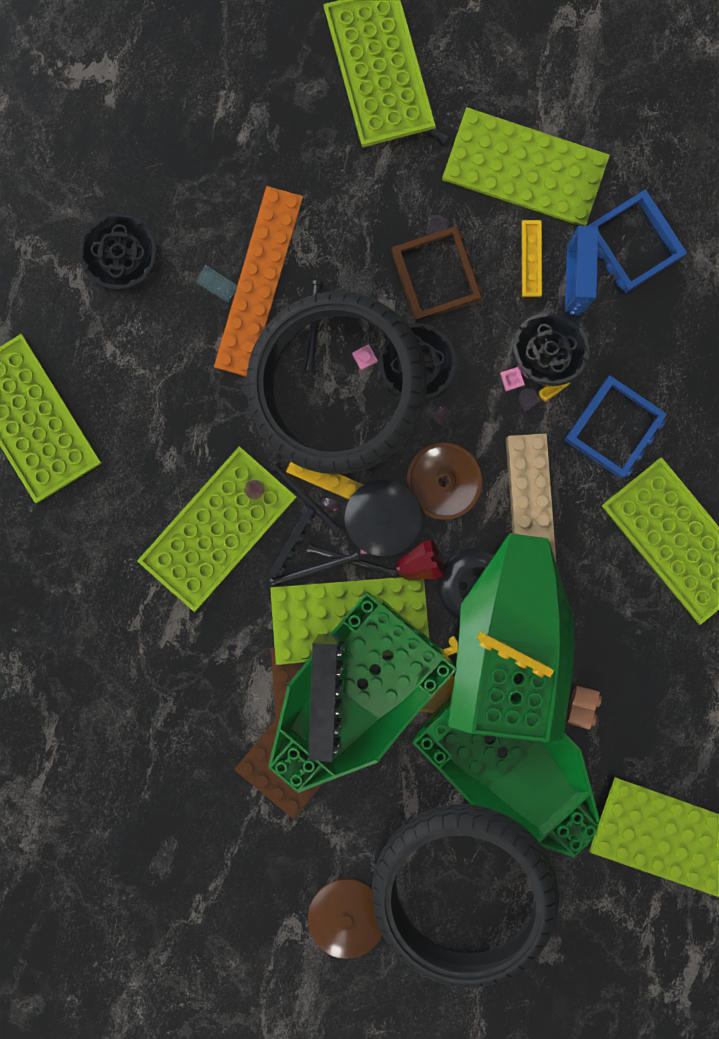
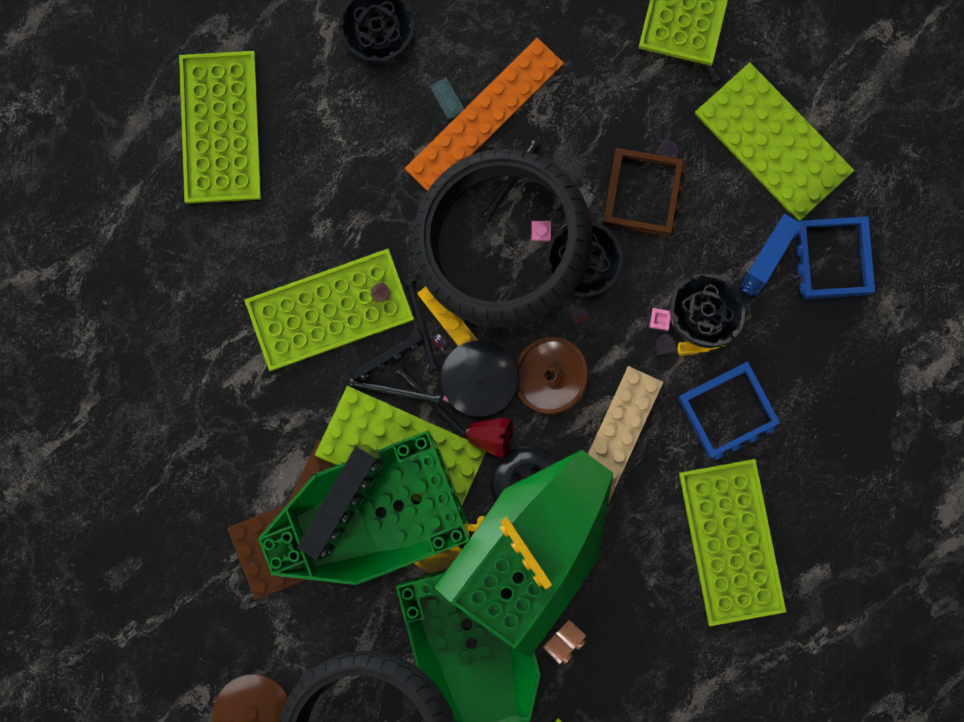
camera: 30 degrees right, 5 degrees down
yellow plate [522,220,542,297] -> none

